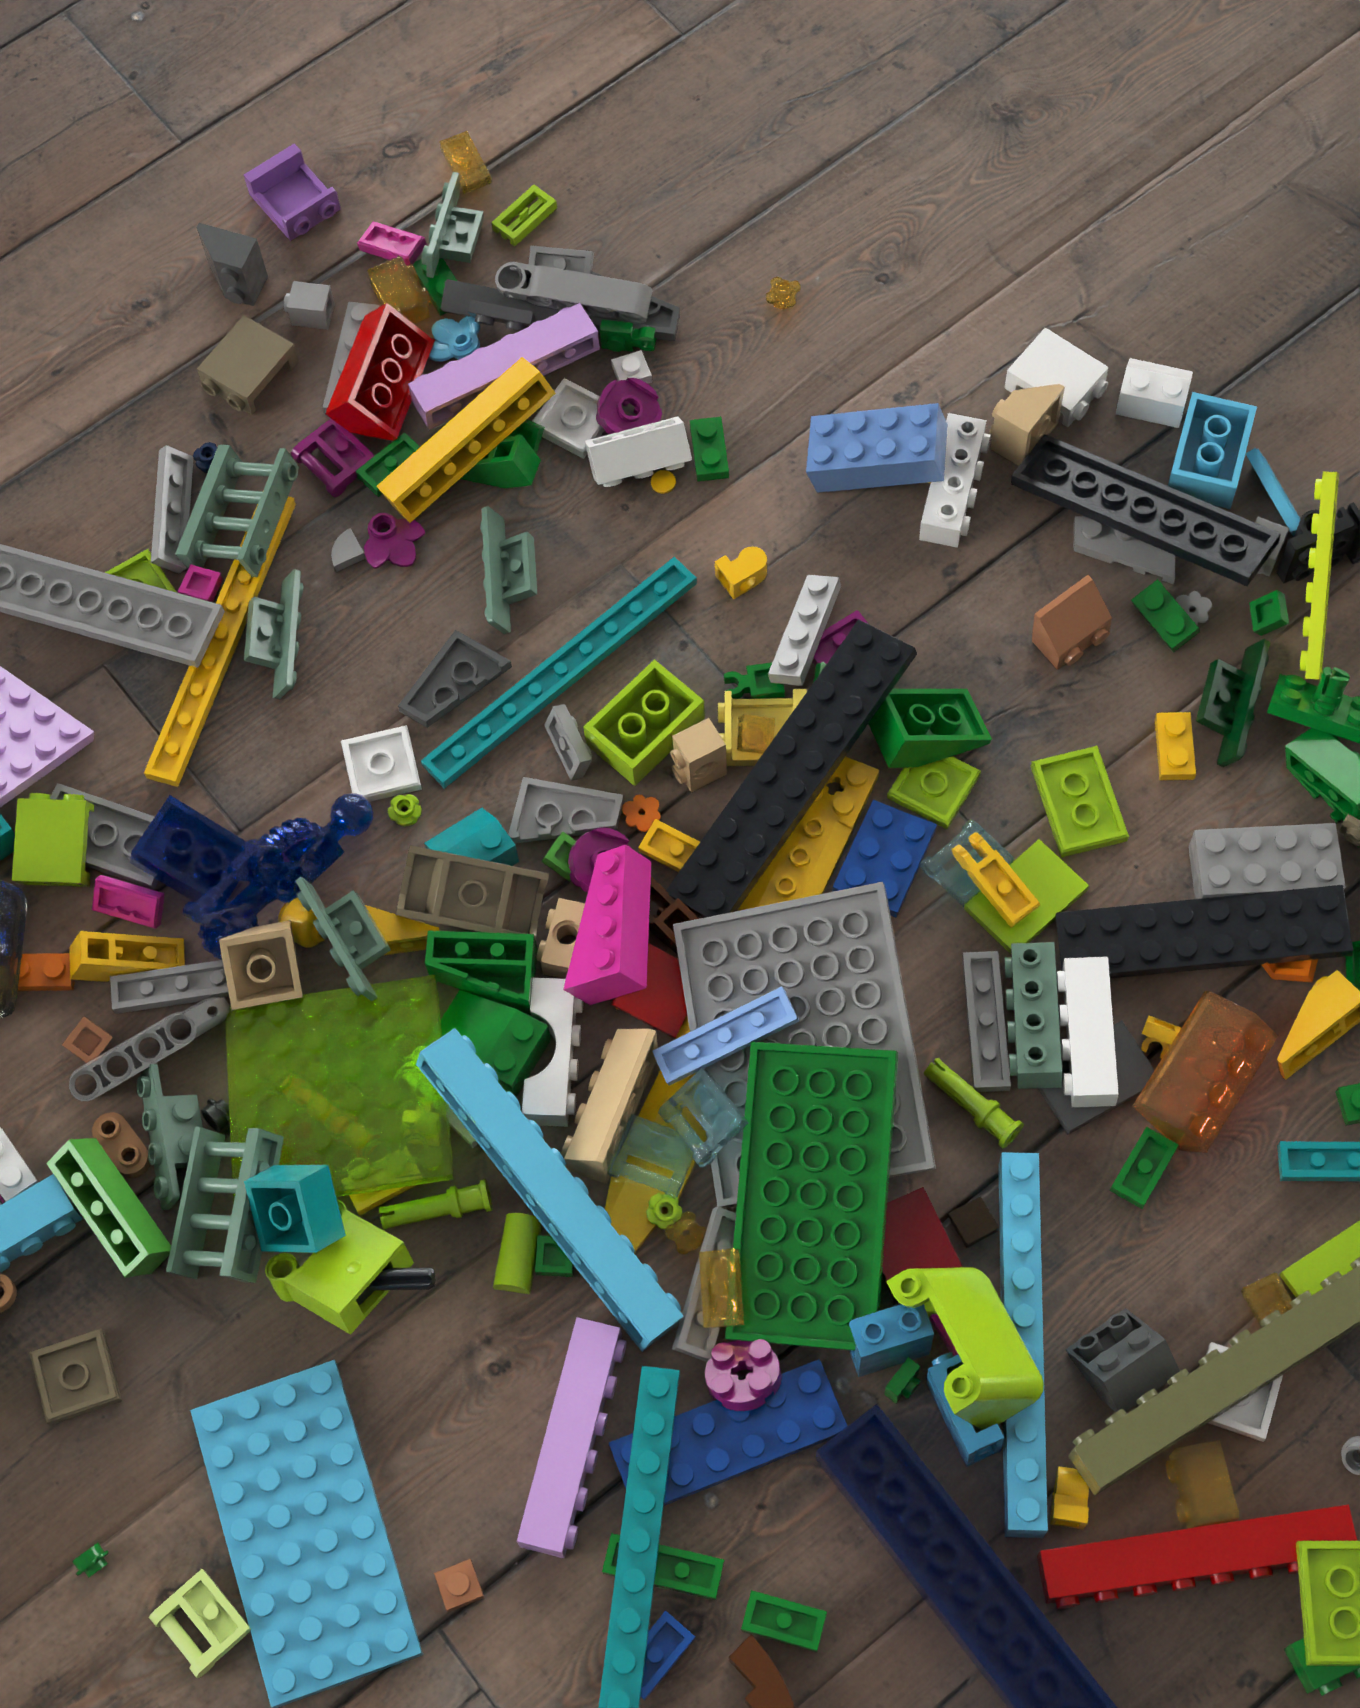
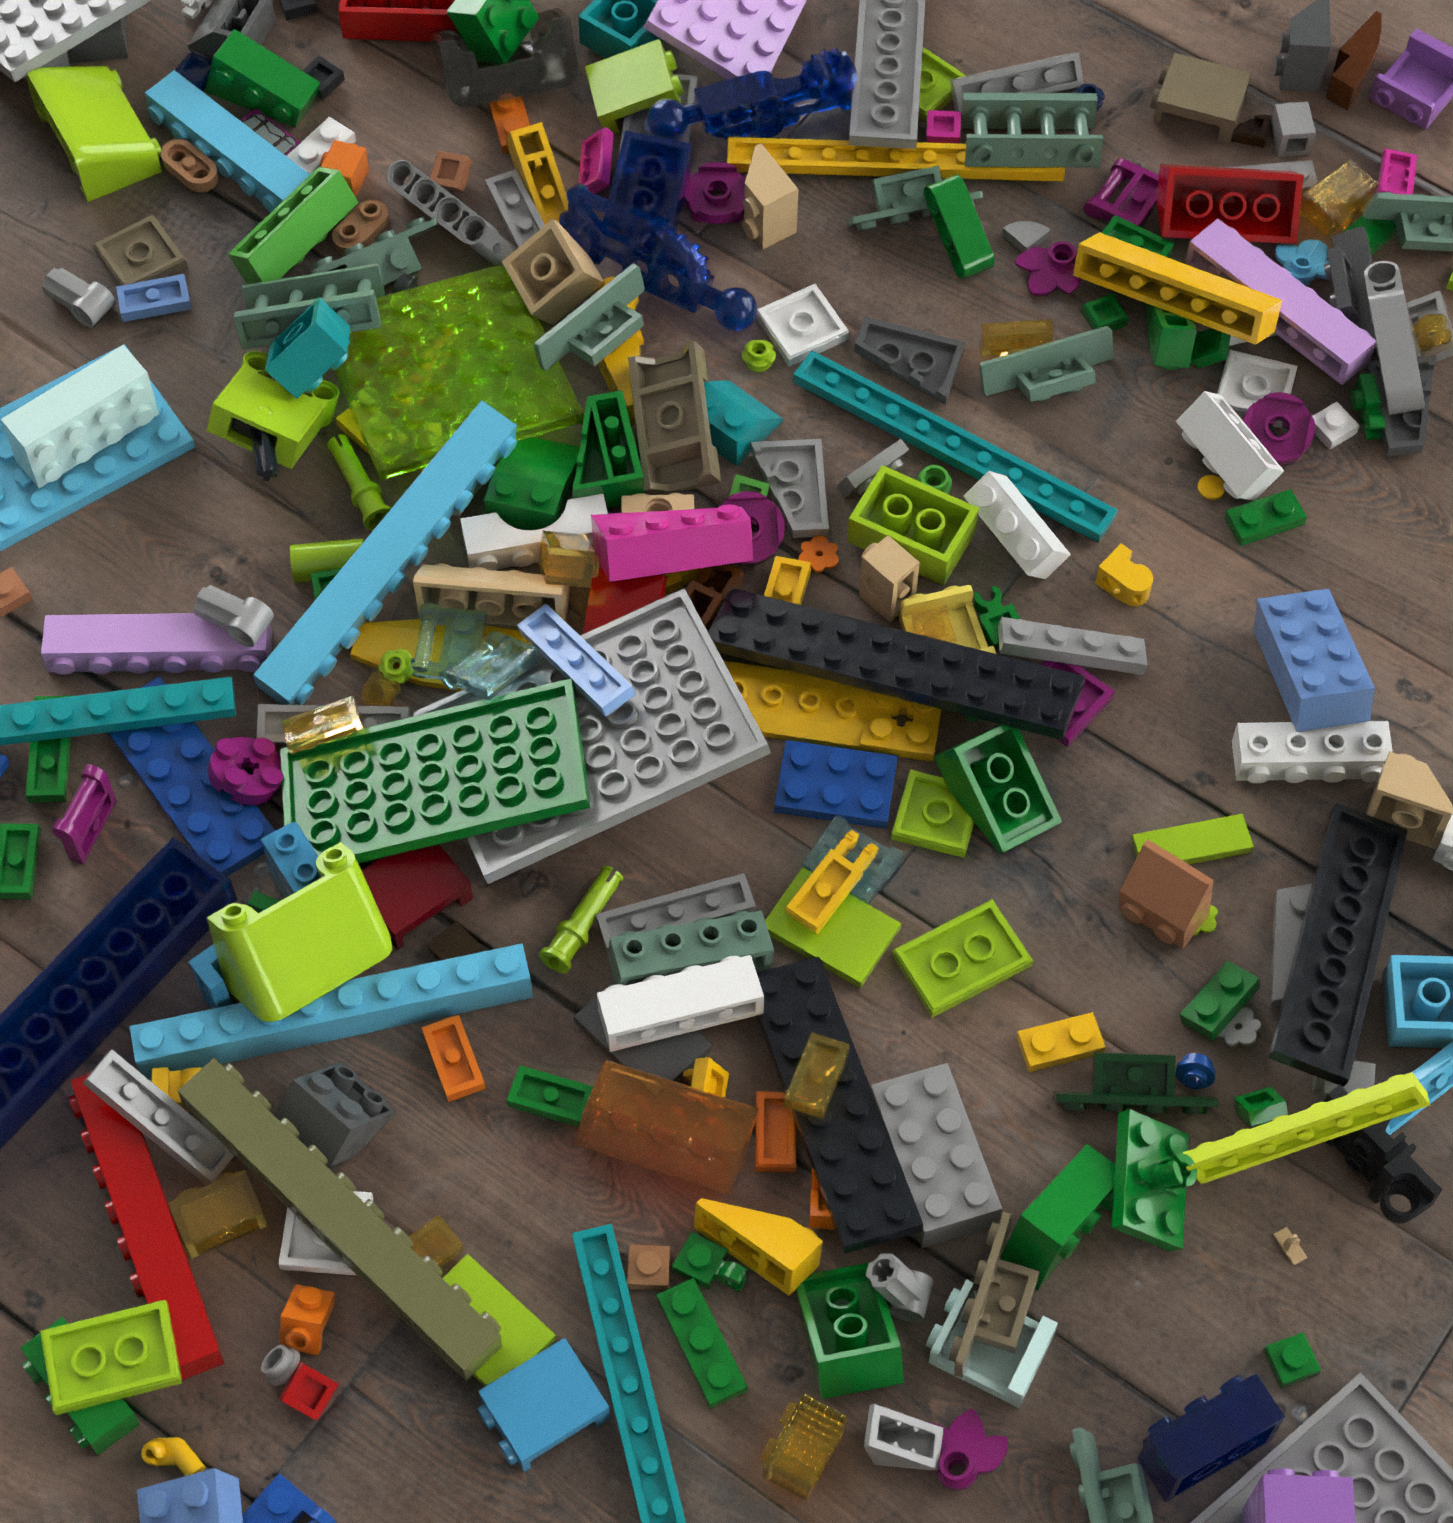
camera: 70 degrees right, 5 degrees down
none -> light aqua brick [1,345,159,488]
none -> light grey piece [42,268,116,328]
none -> magenta plate [51,764,117,864]
none -> light grey plate [83,1049,234,1187]
none -> medium blue plate [116,274,192,322]
none -> light grey piece [193,585,274,647]
none -> orange bracket [279,1284,335,1355]
none -> orange brick [320,140,369,197]
none -> orange plate [421,1014,486,1102]
none -> clear yellow brick [538,530,599,588]
none -> medium nougat plate [627,1244,671,1291]
none -> clear blue arm [646,47,858,141]
none -> green plate [672,1232,748,1292]
none -> magenta plate [683,162,747,224]
none -> tan slope [742,143,798,250]
none -> orange tile [755,1091,796,1172]
none -> clear yellow plate [784,1033,850,1119]
none -> bright green plate [916,465,952,494]
none -> green beam [924,175,995,279]
none -> white brick [964,471,1071,579]
none -> clear yellow plate [979,319,1054,356]
none -> green tile [1081,293,1129,331]
none -> lime tile [1131,814,1254,865]
none -> blue plate [1175,1053,1216,1090]
none -> dark brown tile [1231,114,1272,148]
none -> reddish brown slope [1326,11,1382,111]
none -> clear yellow plate [1413,314,1452,351]

